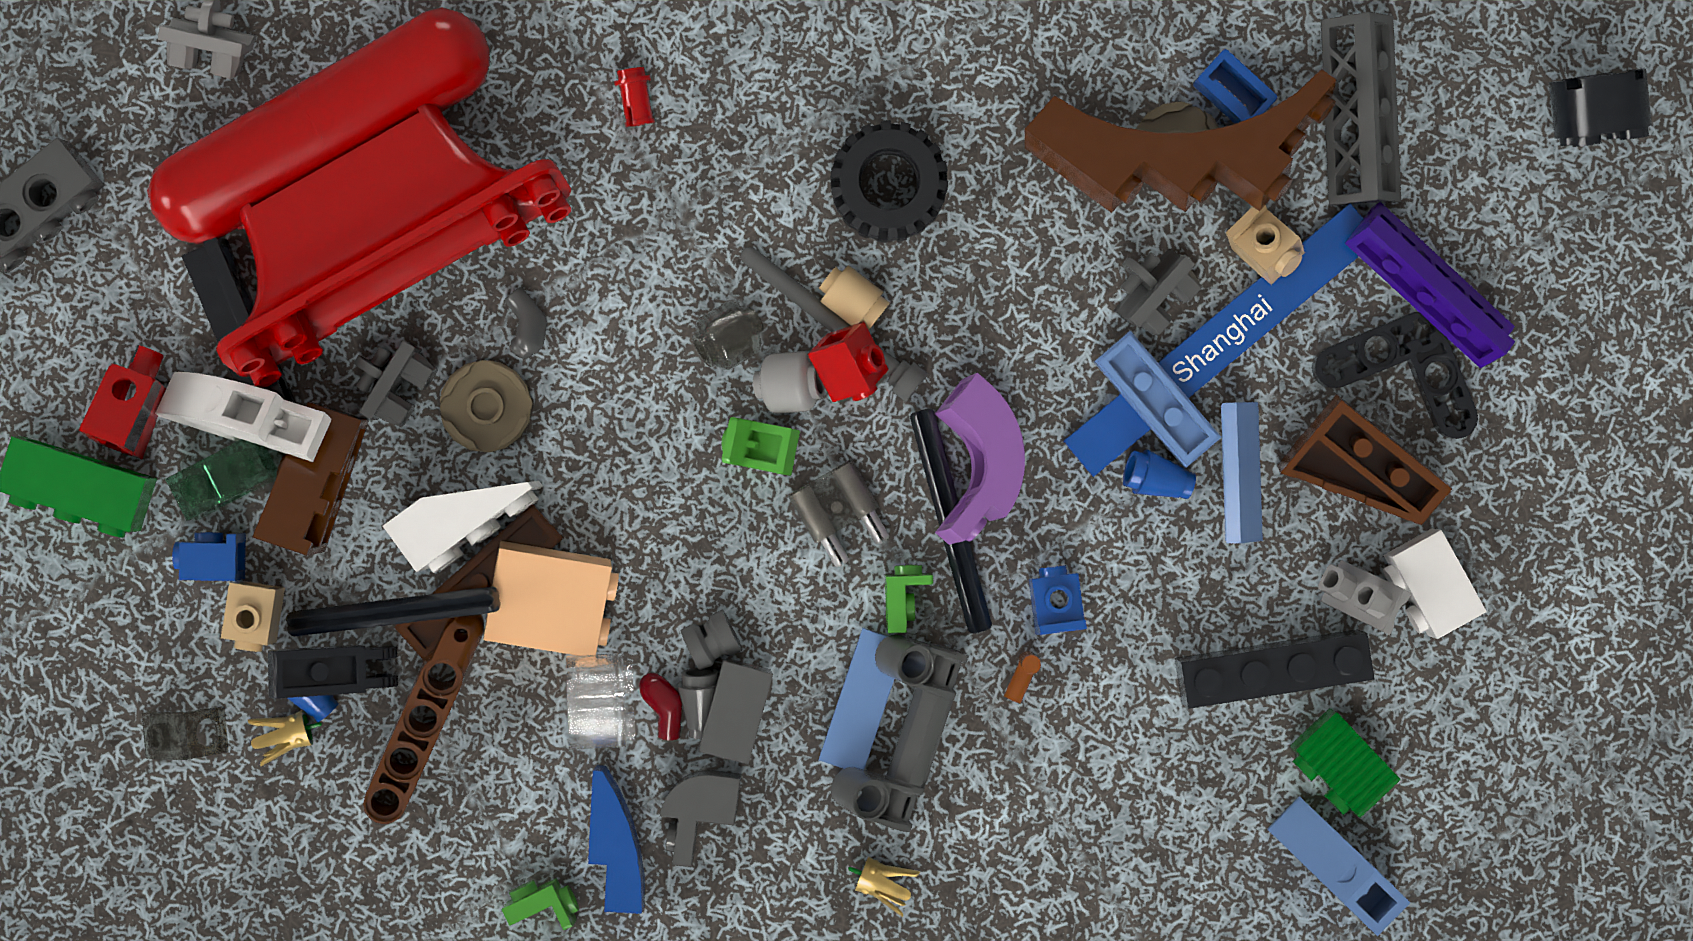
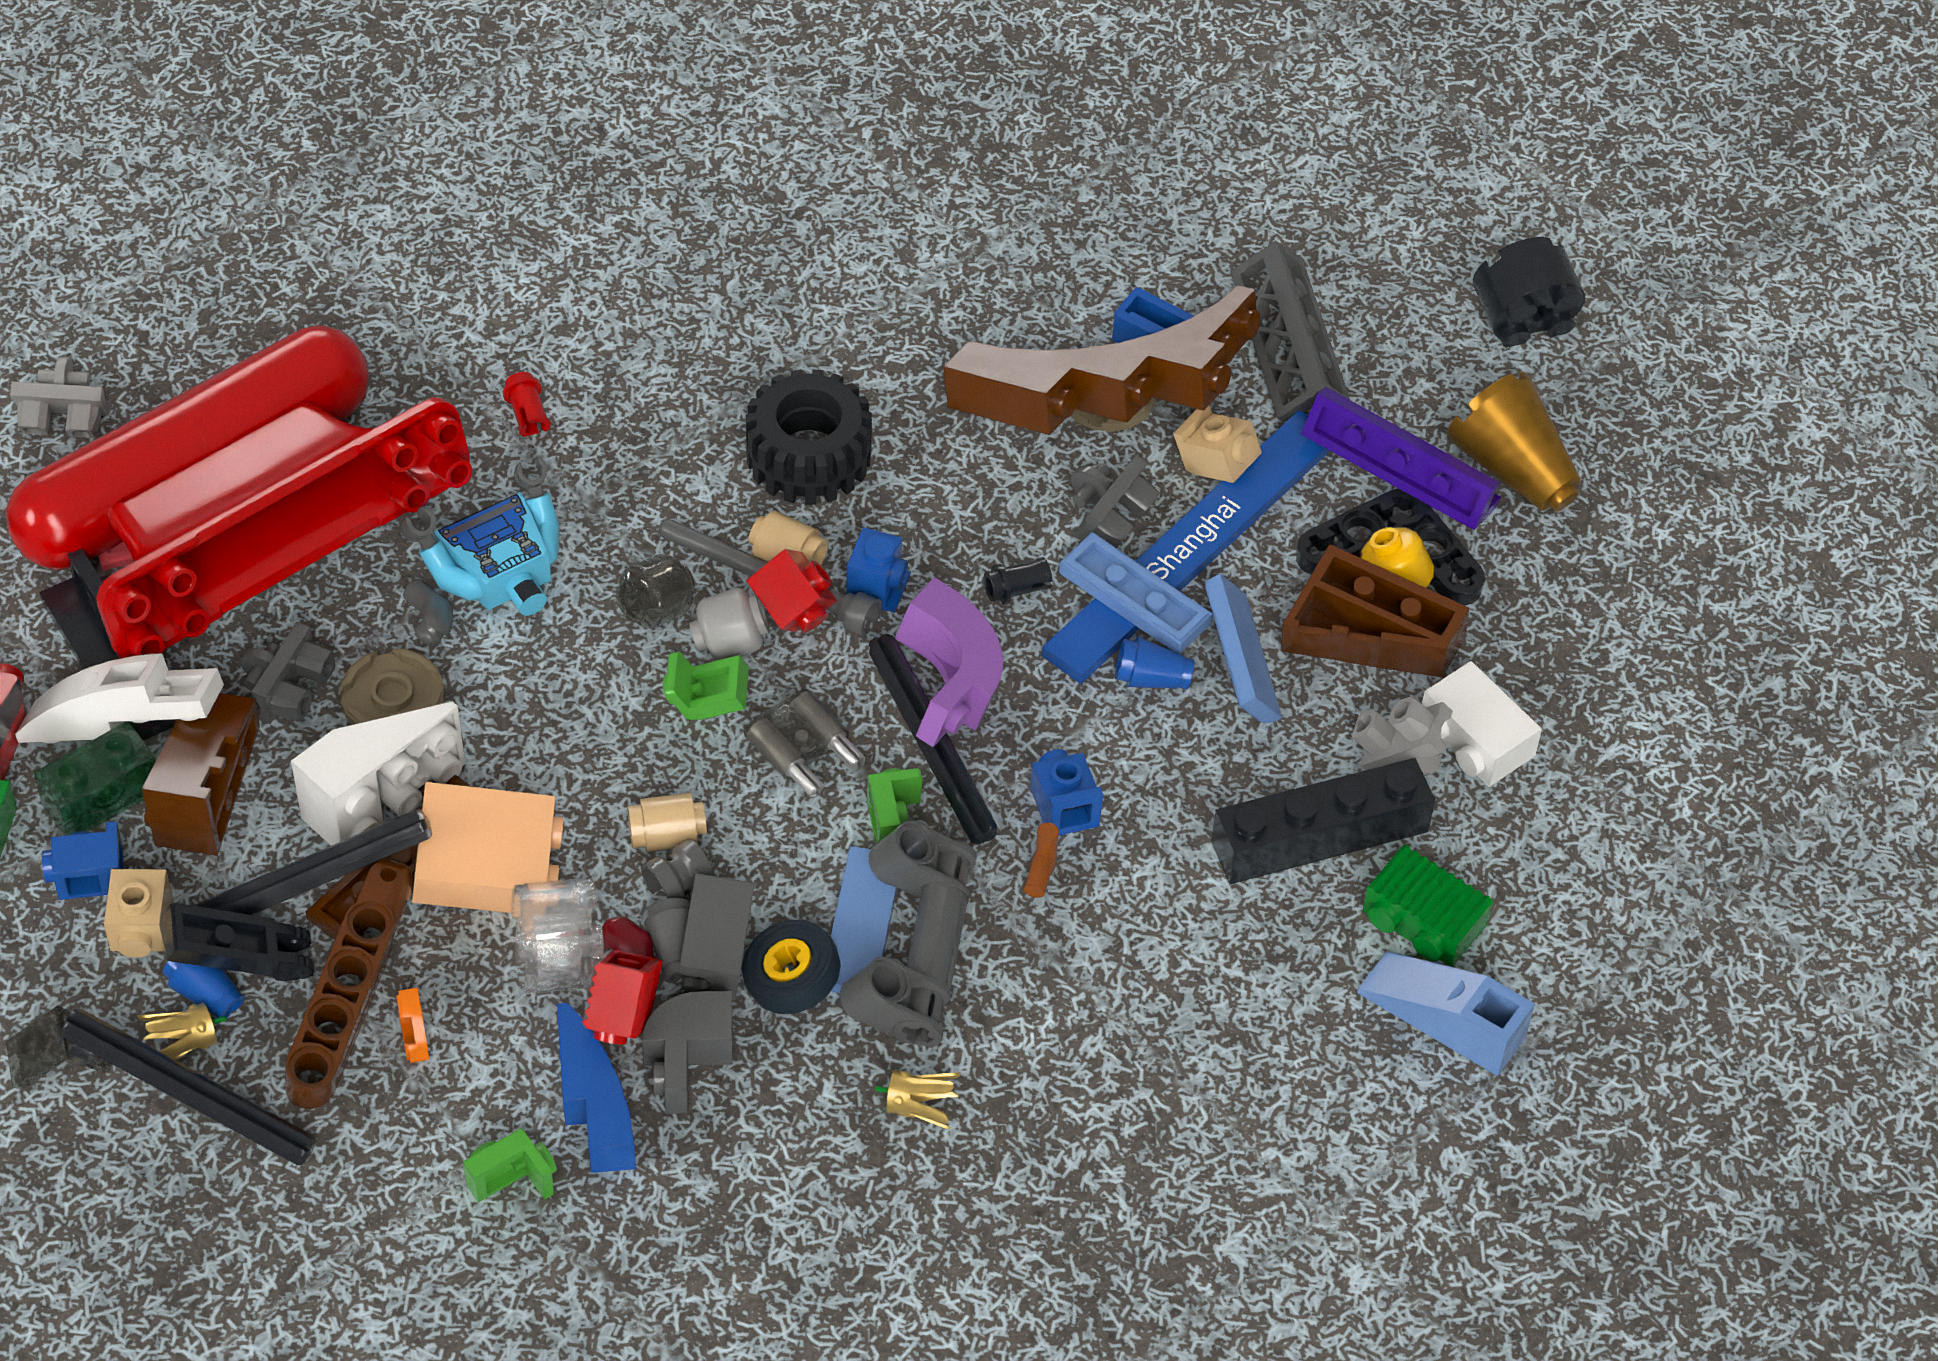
camera: 10 degrees left, 35 degrees down
none -> black axle [62,1008,316,1165]
none -> orange tile [396,987,430,1063]
none -> torso [400,456,560,616]
none -> brick [582,950,662,1045]
none -> tan brick [627,793,707,852]
none -> black bush [741,920,841,1014]
none -> blue brick [846,527,911,613]
none -> black pin [983,557,1052,604]
none -> yellow head [1360,527,1434,588]
none -> pearl gold cone [1447,371,1581,512]

